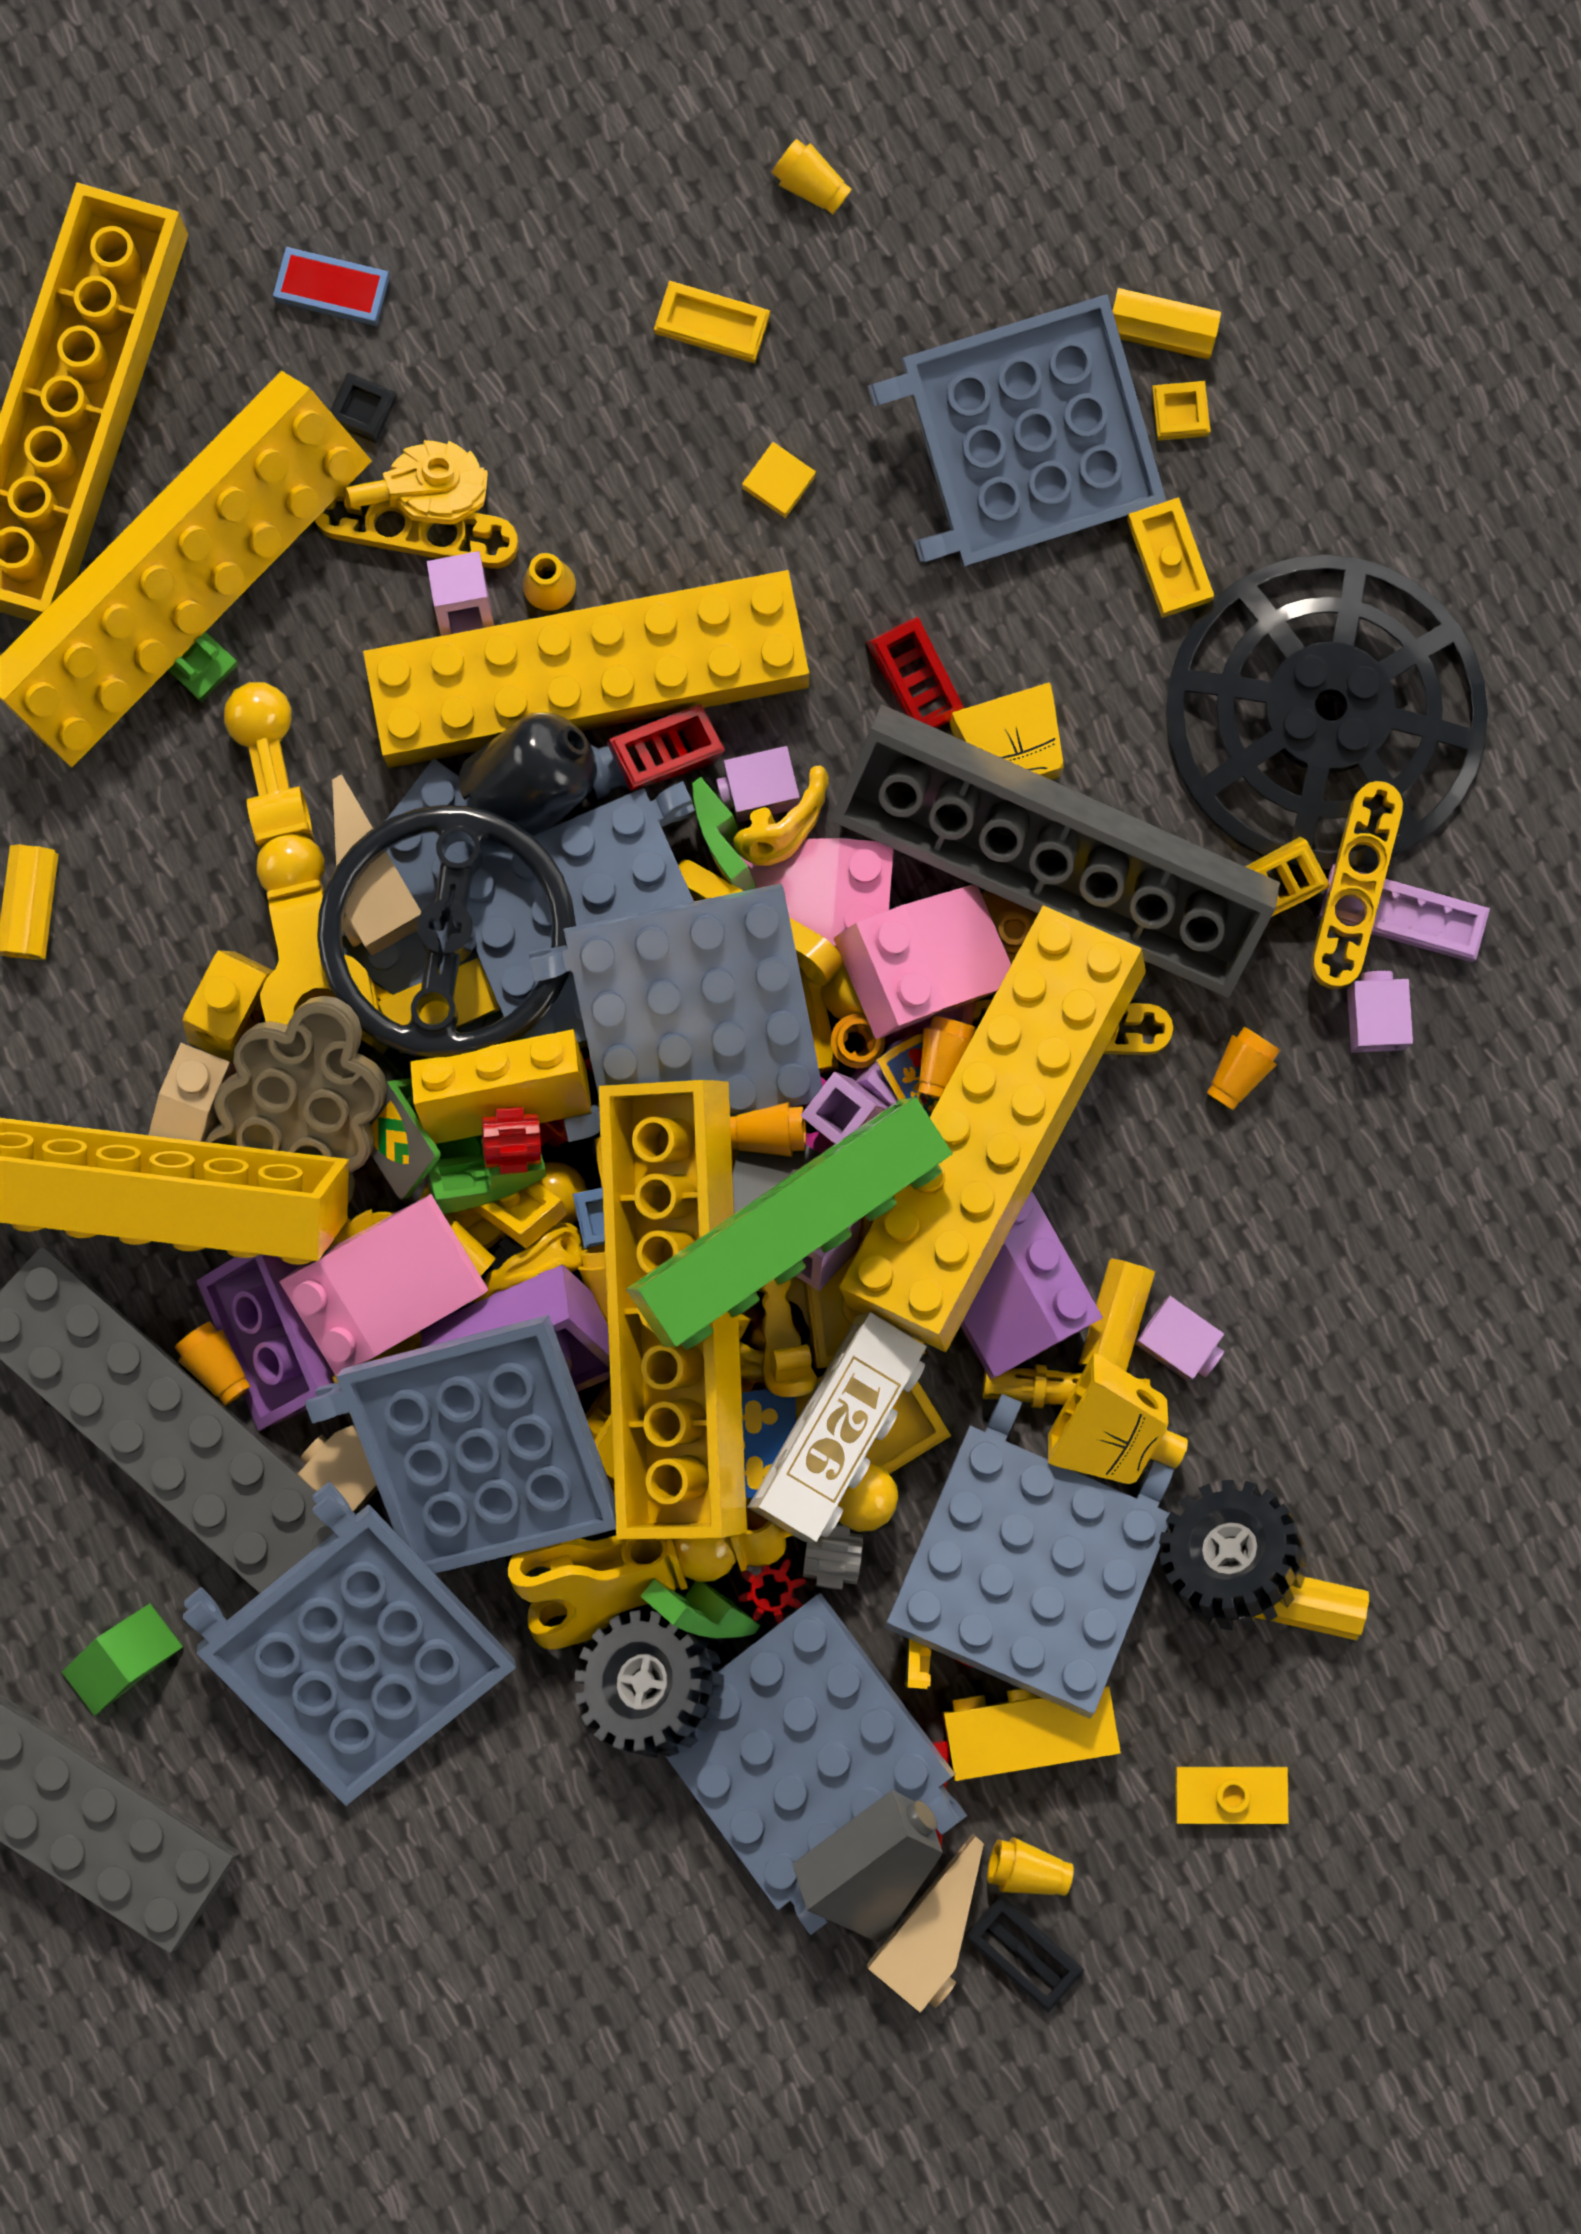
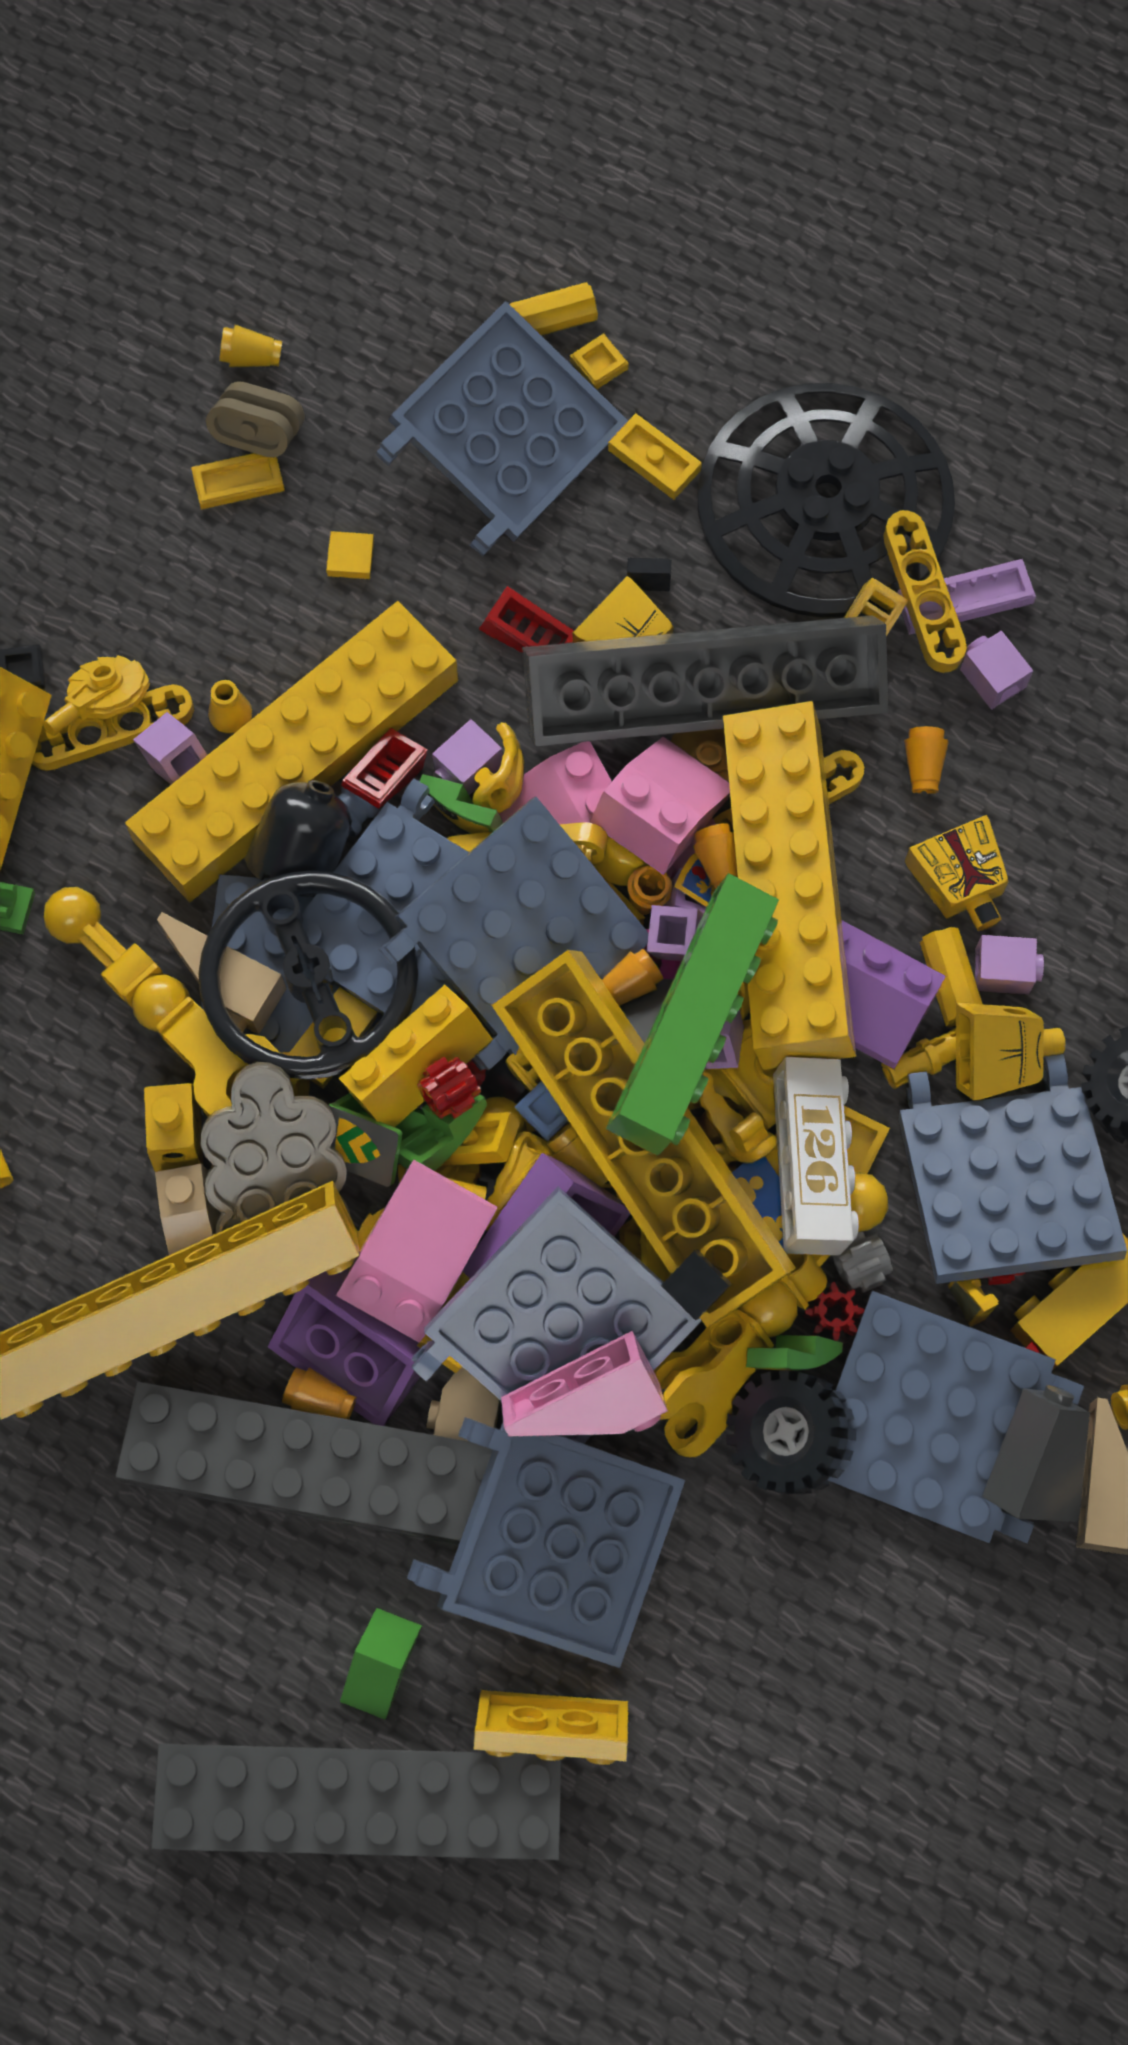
camera: 30 degrees left, 10 degrees down
none -> dark tan brick [206,382,305,457]
none -> yellow plate [474,1690,628,1765]
none -> bright pink slope [501,1331,668,1437]
none -> black tile [627,557,671,591]
none -> black tile [661,1249,732,1321]
none -> yellow torso [905,815,1008,931]

